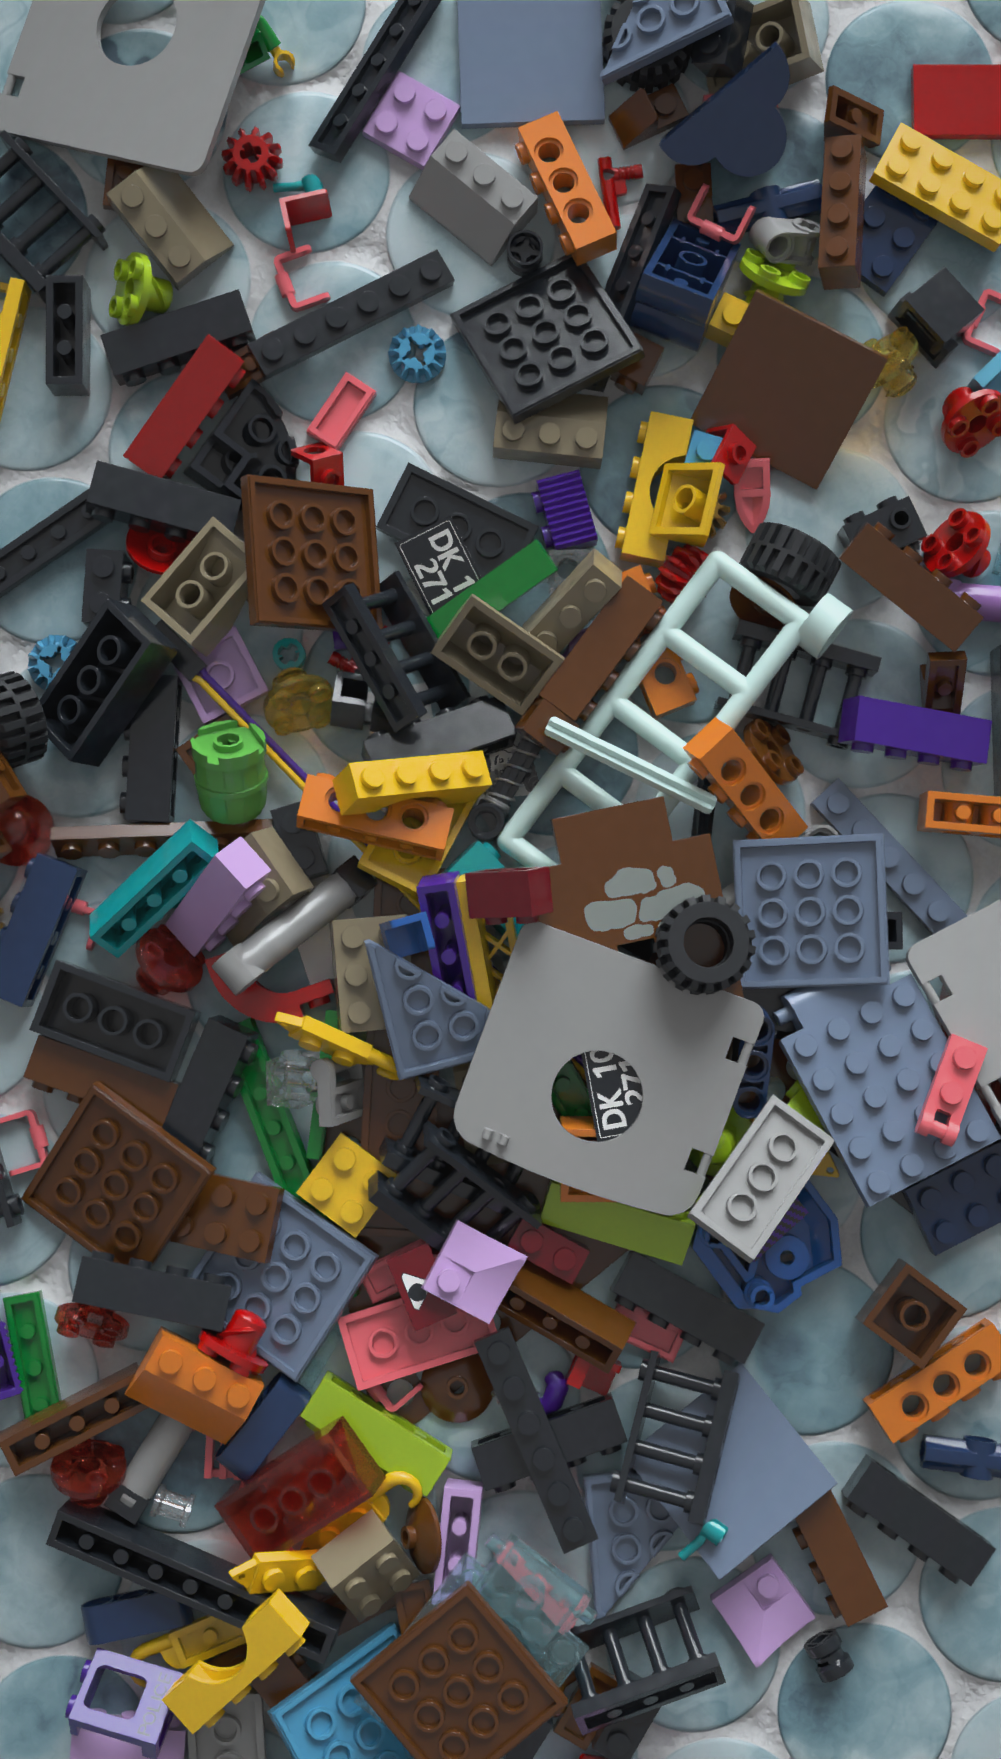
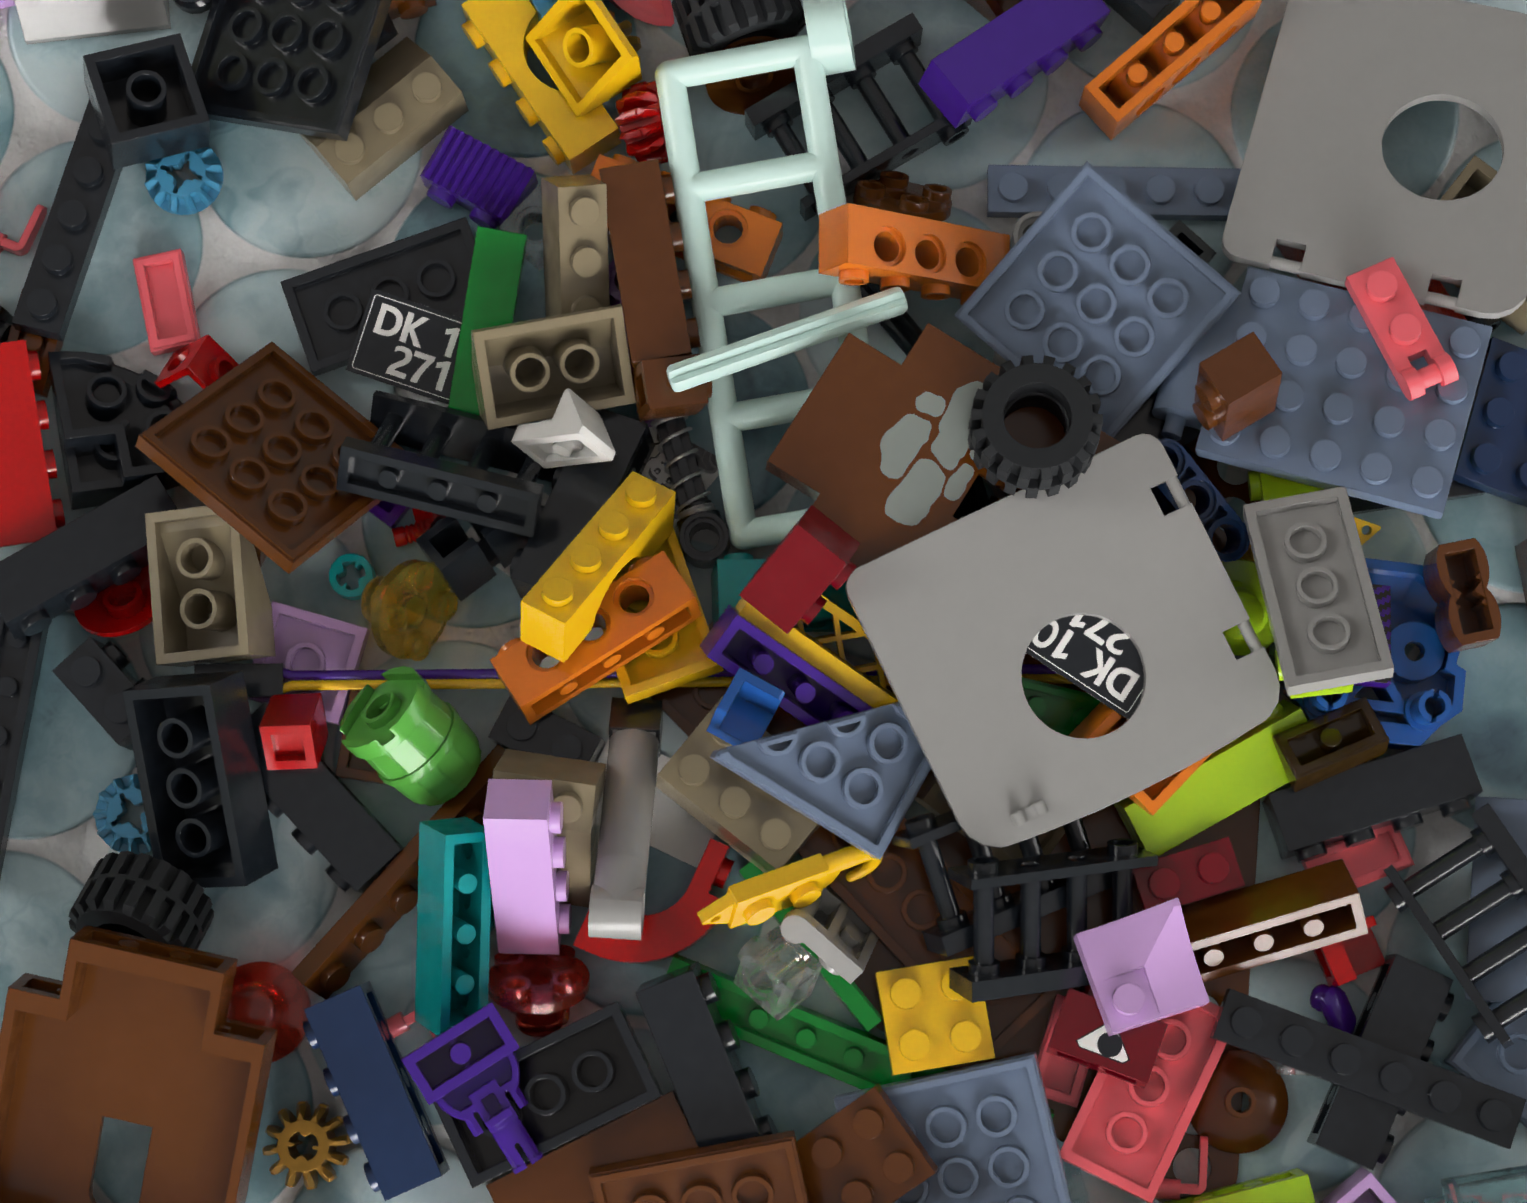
camera: 40 degrees left, 5 degrees down
none -> black brick [83,33,210,170]
none -> red panel [259,693,328,770]
none -> dark purple brick [401,1002,544,1174]
none -> white slope [511,388,616,469]
none -> reddish brown brick [1192,332,1282,441]
none -> dark brown slope [1272,696,1390,792]
none -> reddish brown brick [1423,538,1501,653]

